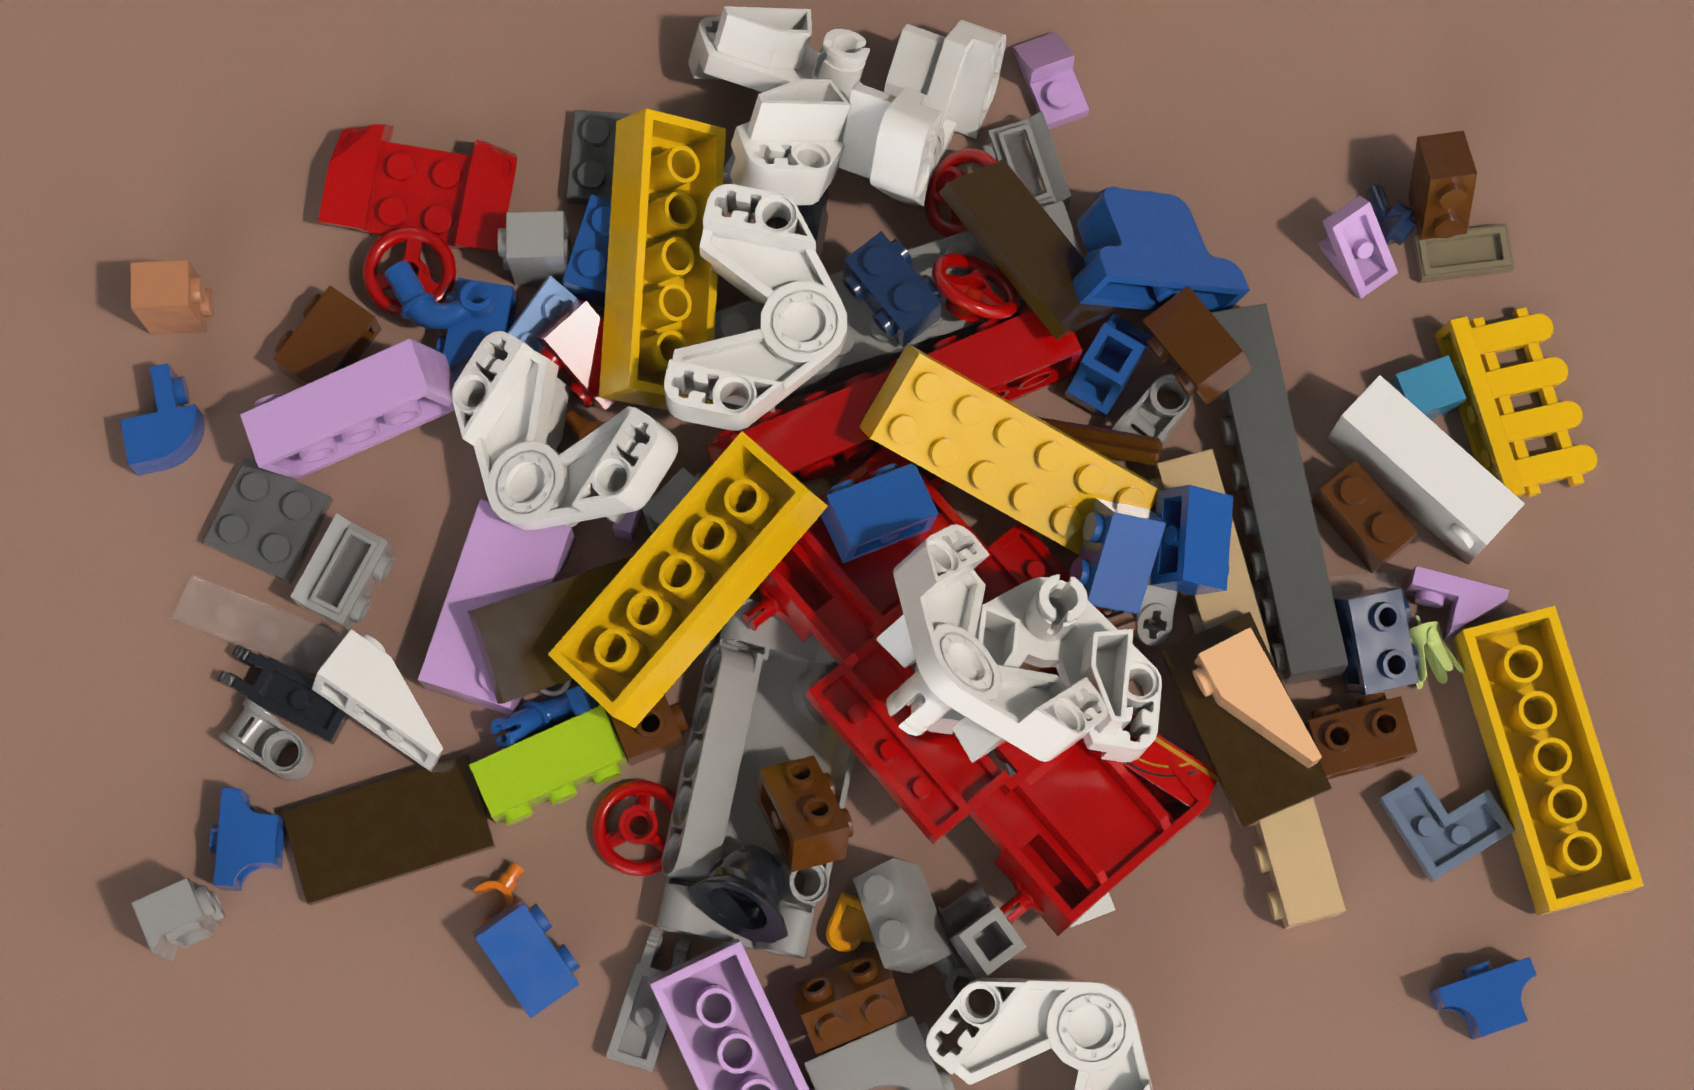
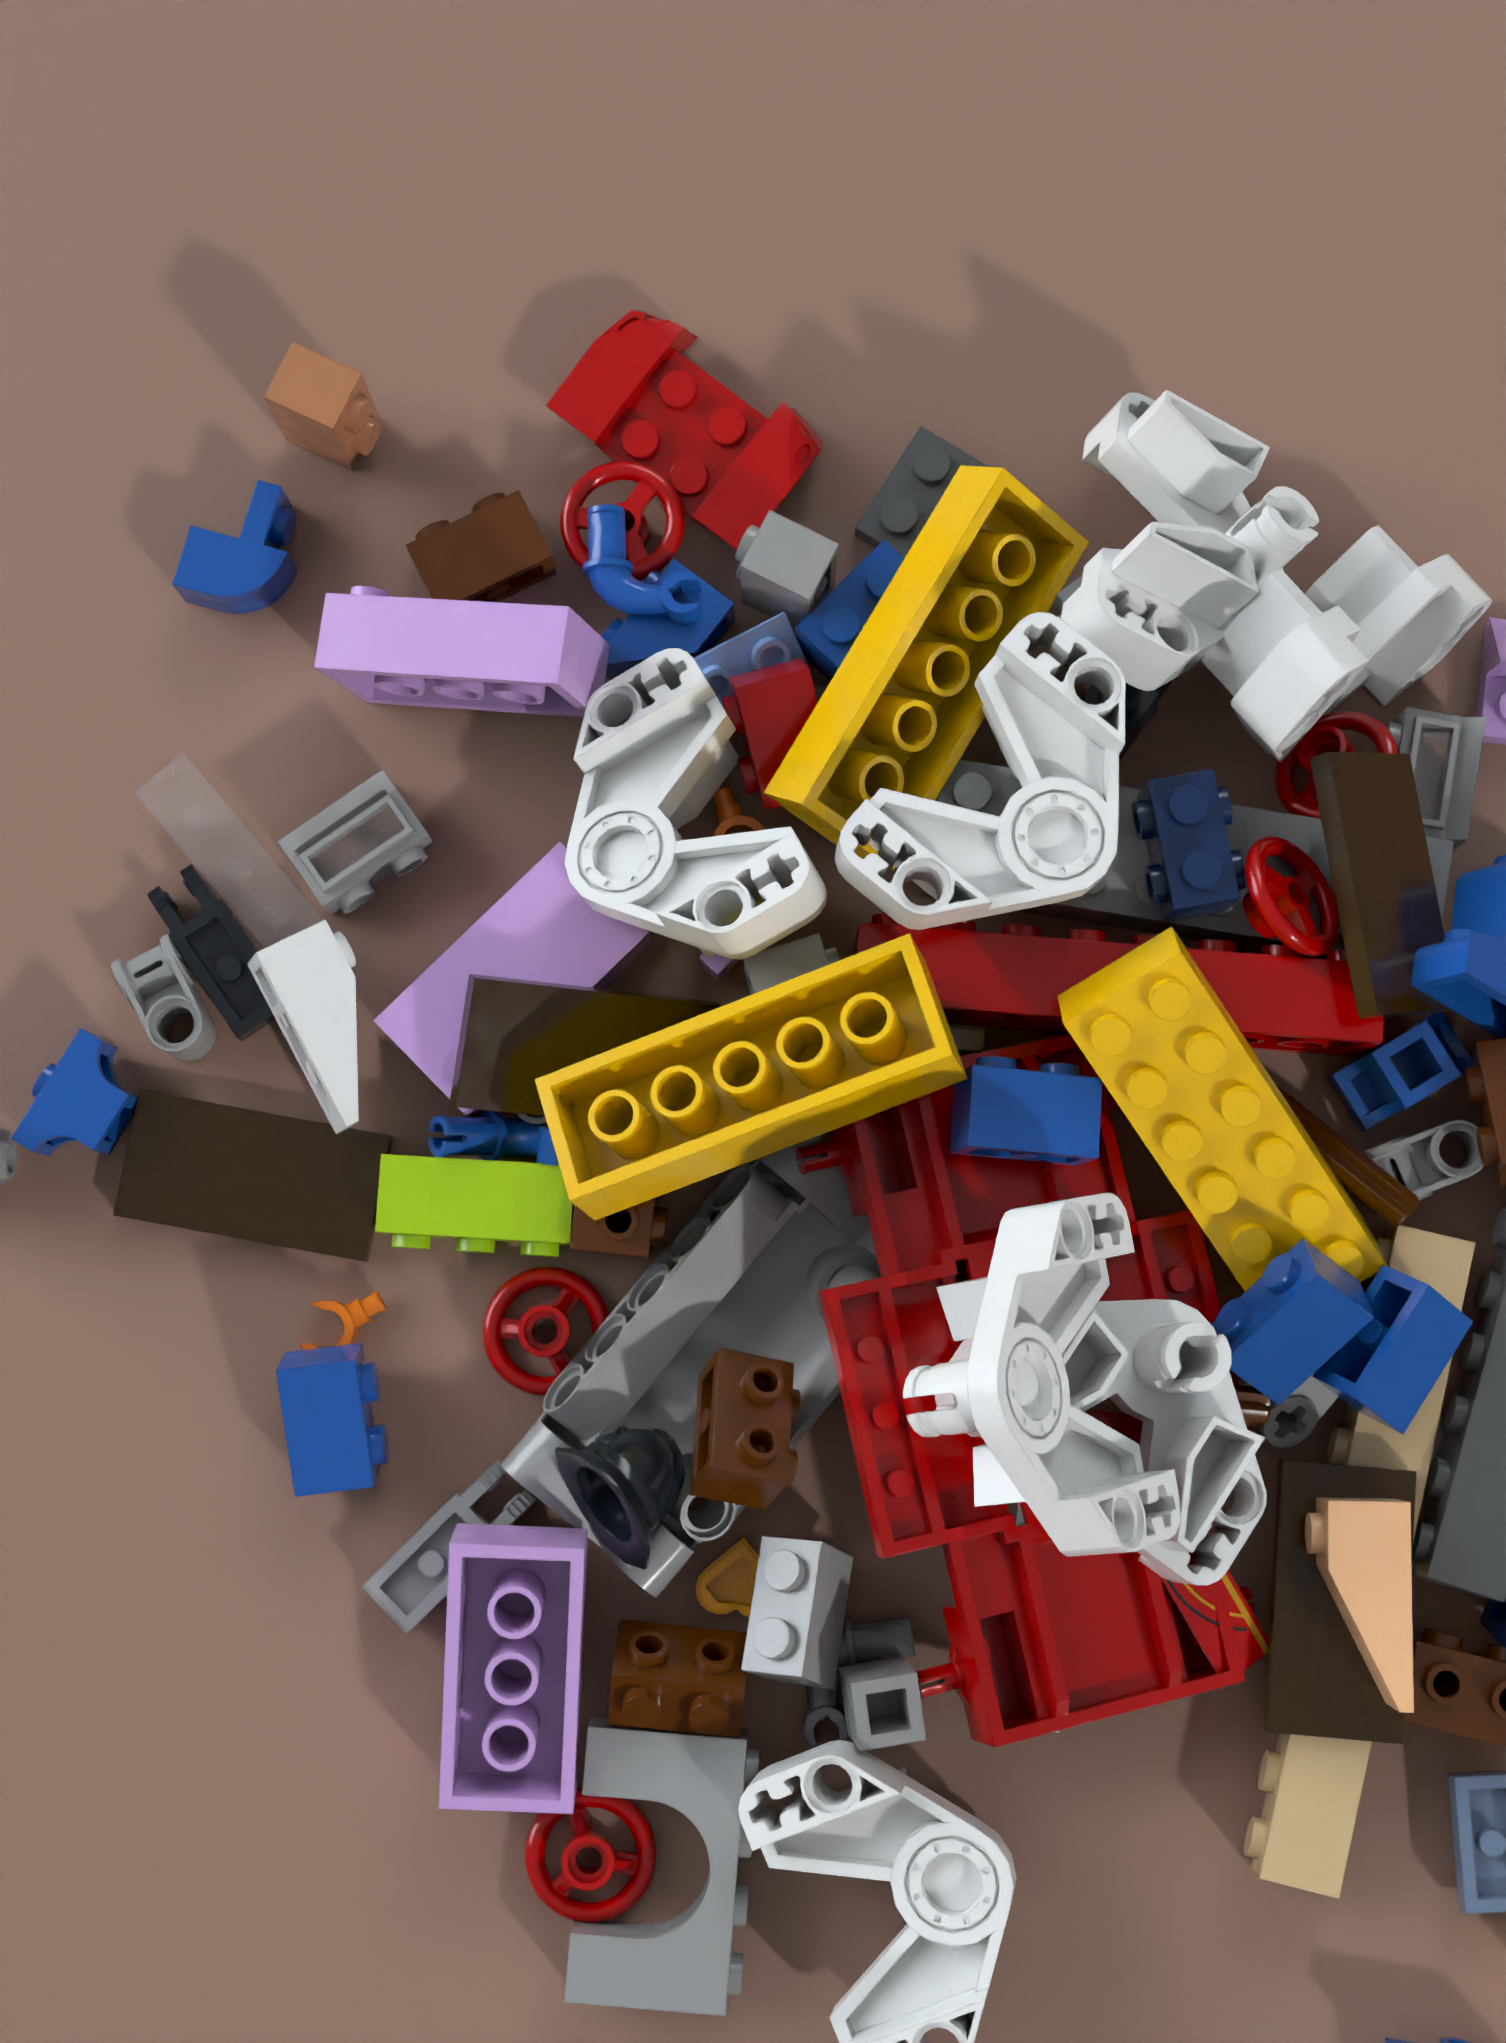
camera: 30 degrees right, 5 degrees up
dark grey plate [203,458,333,584] -> none

